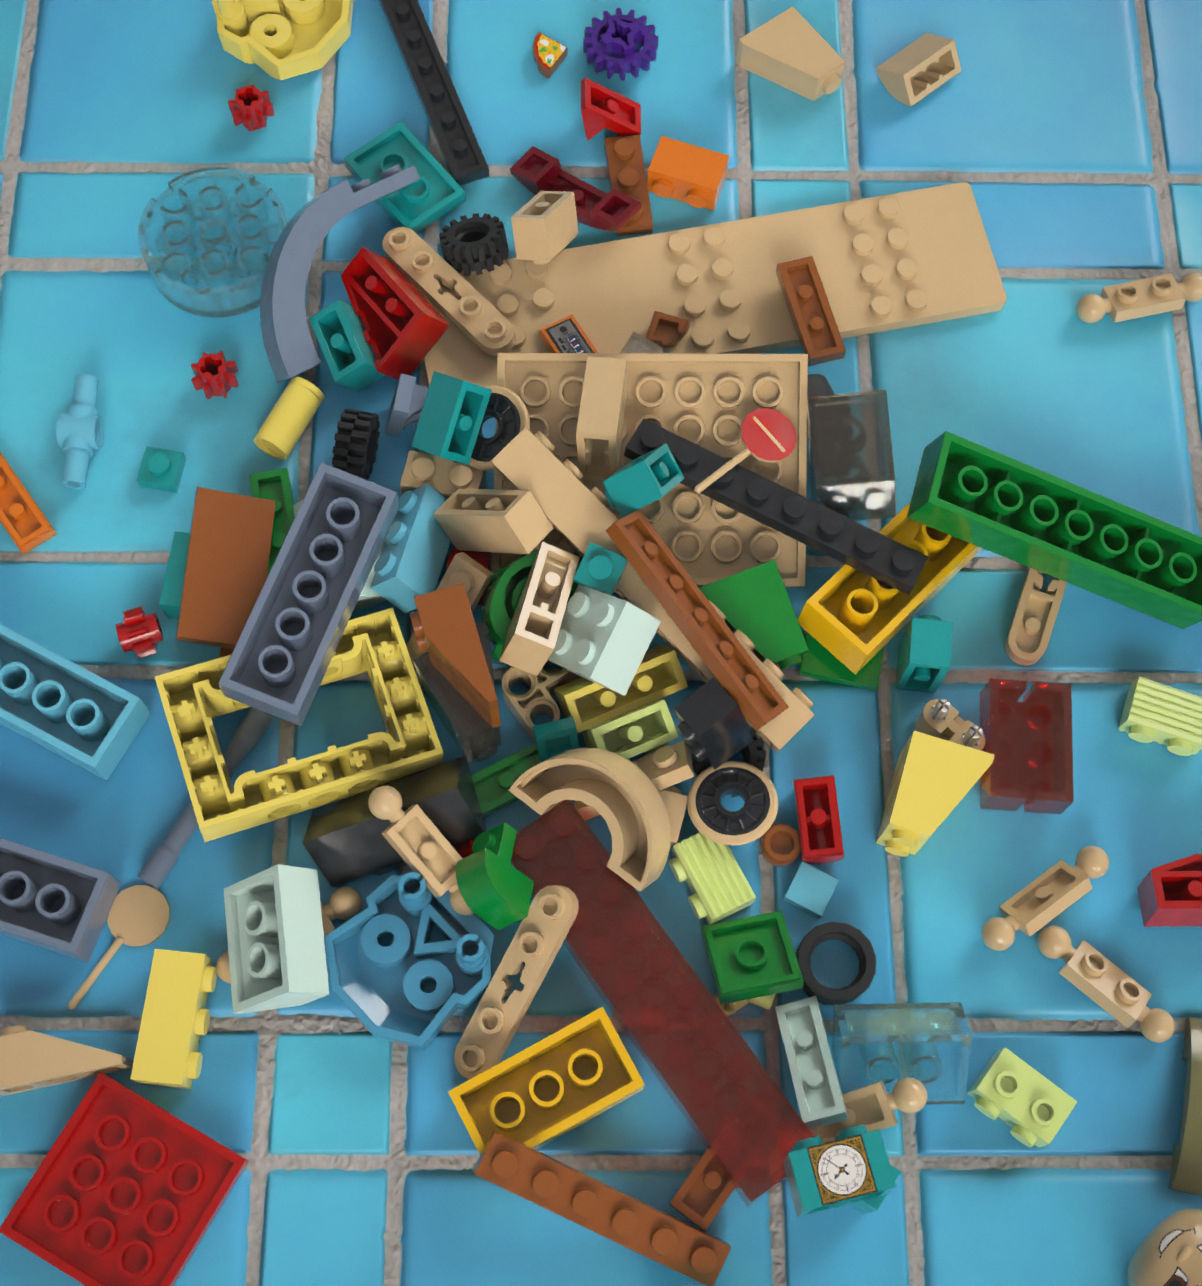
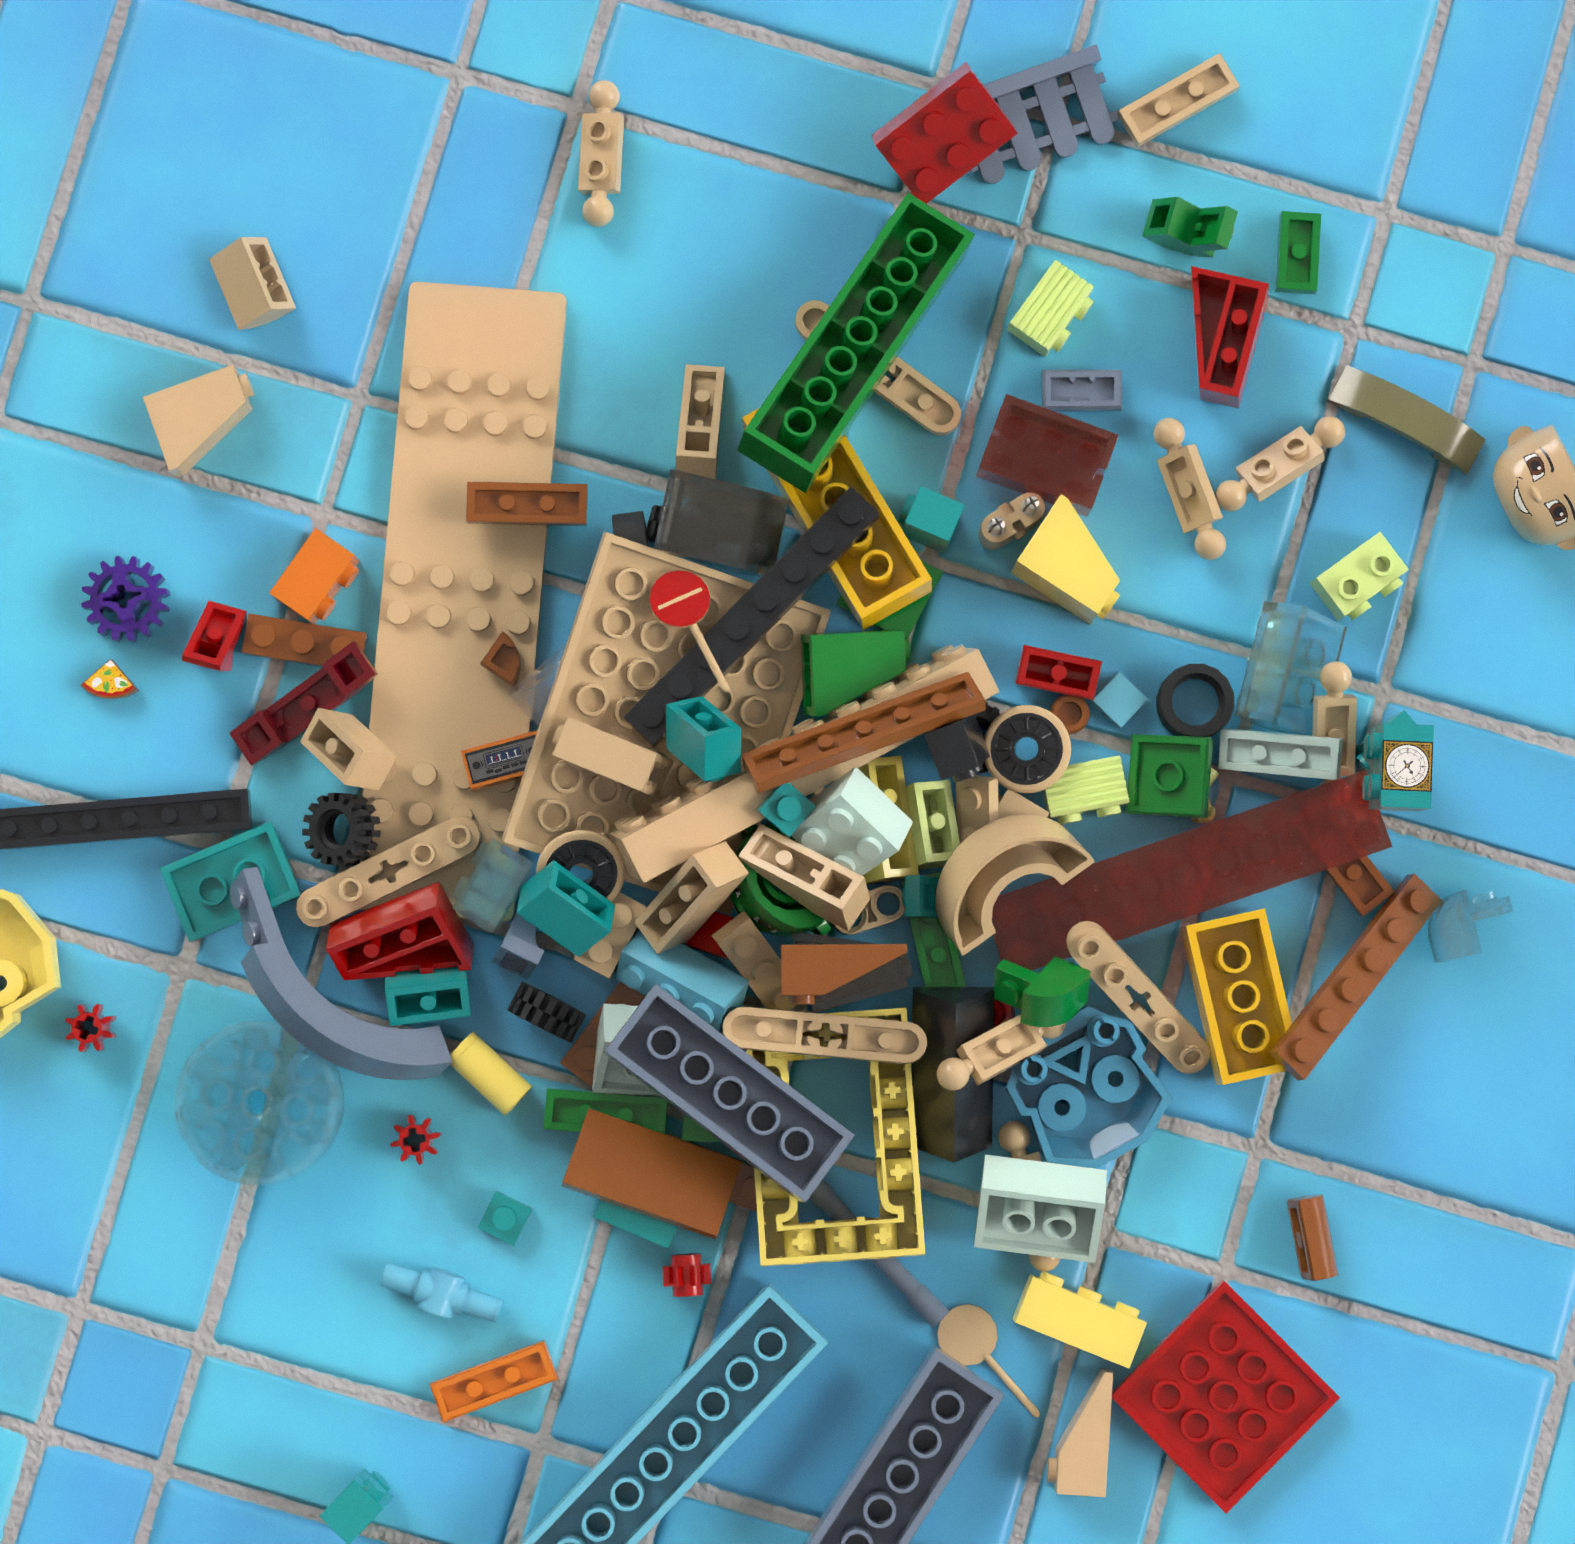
camera: 75 degrees left, 15 degrees up
none -> clear light blue slope [451,838,537,934]
none -> tan slope [675,364,725,489]
none -> tan piece [723,1007,927,1064]
none -> sand blue plate [1041,370,1122,412]
none -> dark orange brick [1287,1194,1338,1281]

